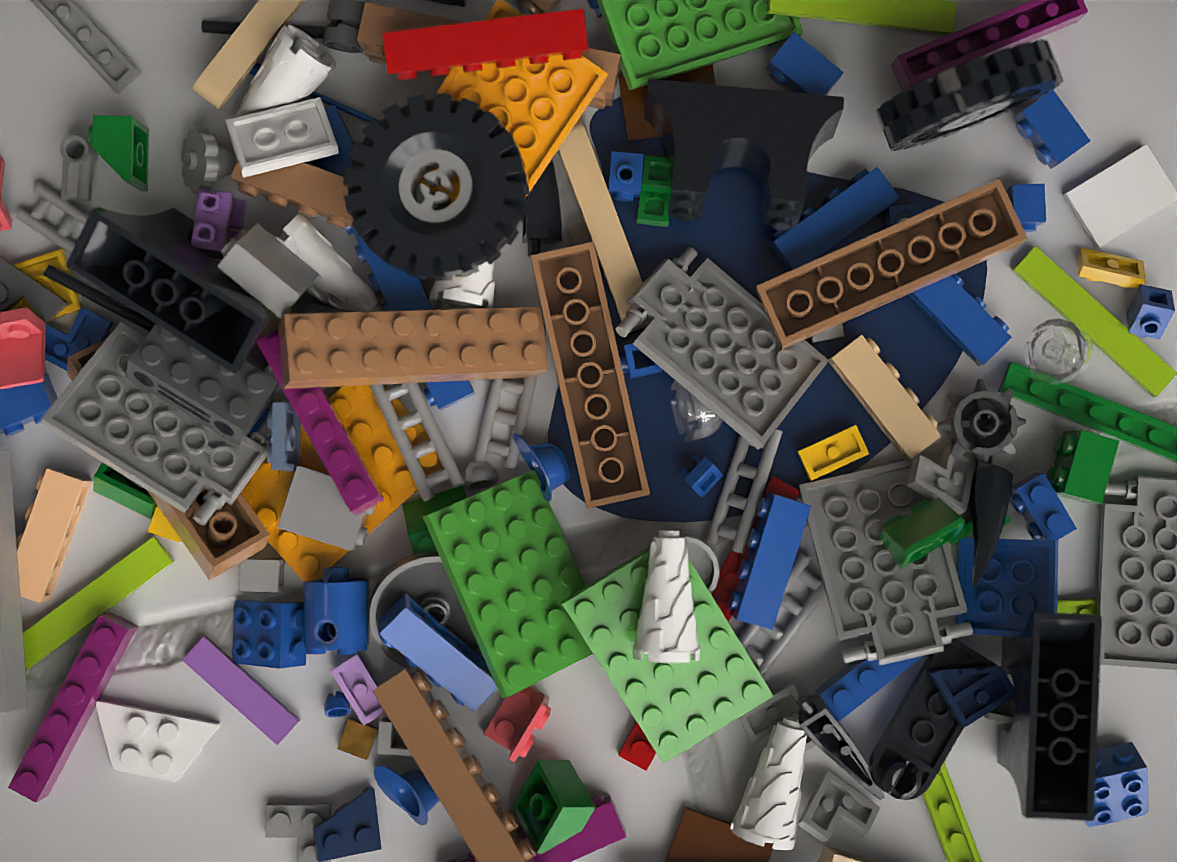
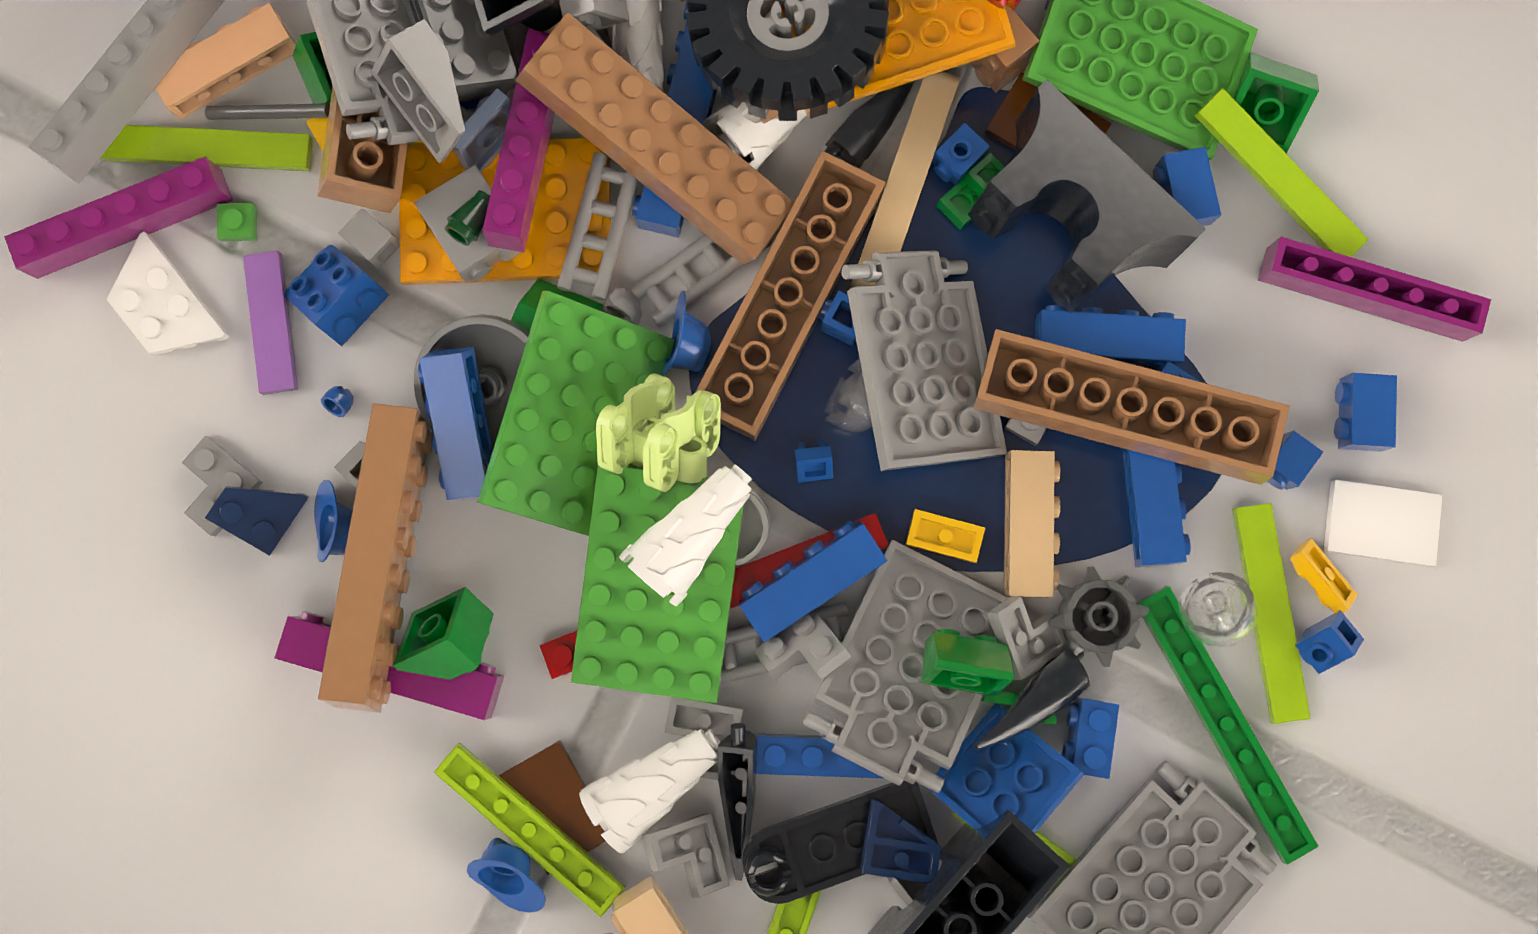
camera: 40 degrees right, 5 degrees down
blue cylinder [303,567,370,655] -> none
lavender plate [330,653,385,726] -> none
pearl gold tile [337,718,379,760] -> none
coral bracket [484,686,551,762] -> none
light grey bar [705,429,783,554] -> none
black wheel [876,39,1063,151] -> none
green brick [1046,430,1120,504] -> none
none -> dark grey bar [205,103,330,120]
none -> bright green plate [217,203,257,242]
none -> light grey slope [371,19,465,163]
none -> dark green cone [445,190,490,246]
none -> yellowish green piece [596,373,721,492]
none -> light grey plate [754,610,851,680]

